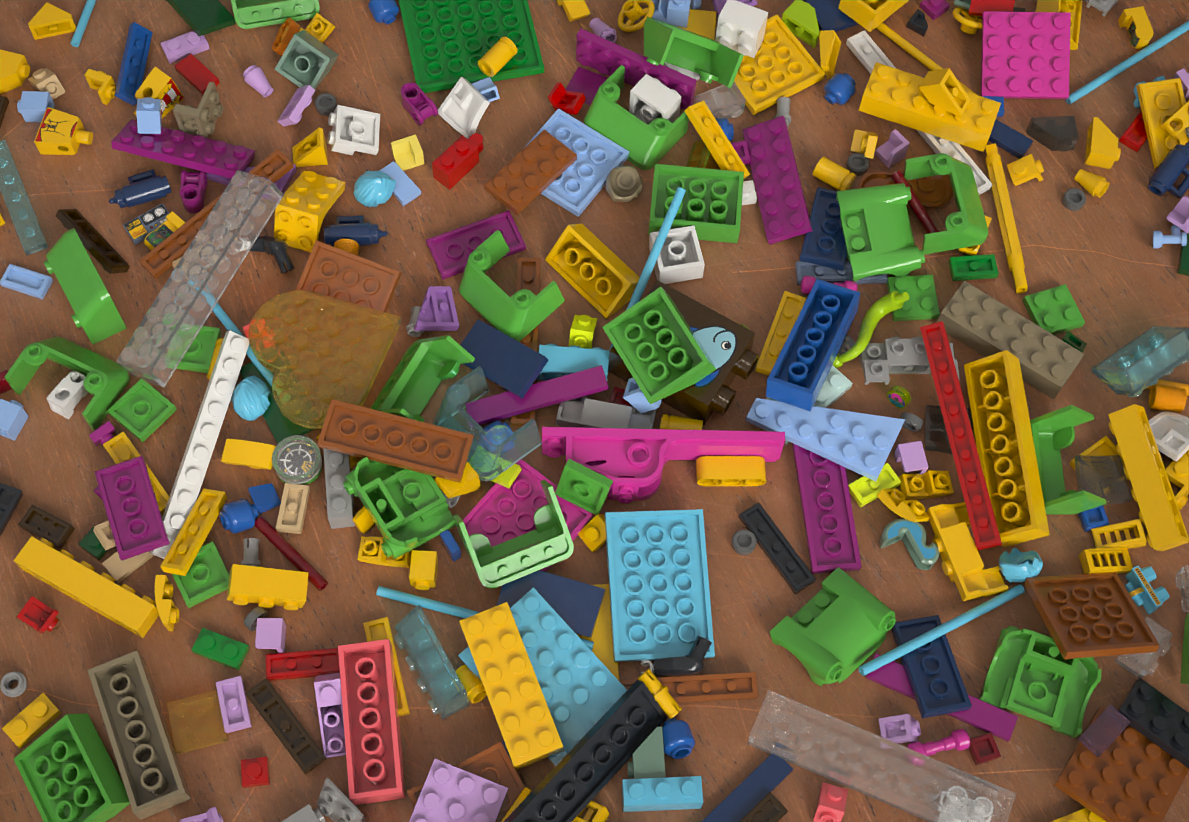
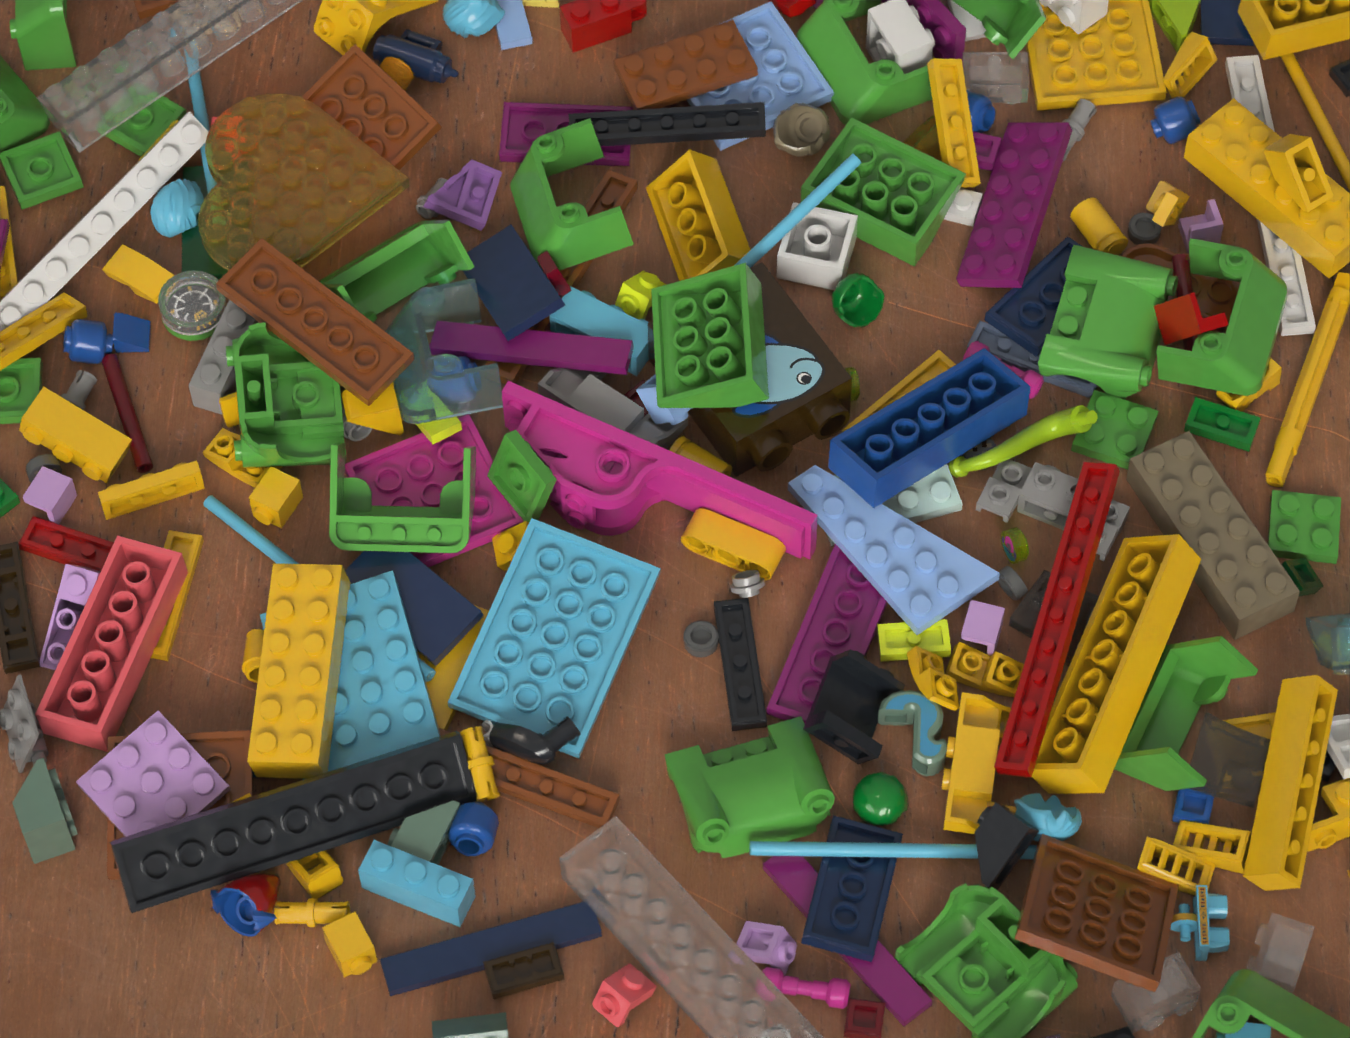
camera: 30 degrees right, 5 degrees down
black arm [232,236,295,274] -> none
tan plate [276,483,310,534] -> none
clear light blue slope [393,605,469,720] -> none
blue tile [440,530,461,562] -> none
none -> yellow plate [98,460,205,520]
none -> dark red tile [537,251,572,296]
none -> black plate [569,102,766,147]
none -> light grey plate [730,570,765,598]
none -> black panel [803,649,905,765]
none -> green hair [831,273,885,327]
none -> green hair [853,772,908,826]
none -> black slope [975,802,1039,891]
none -> red panel [1154,292,1229,345]

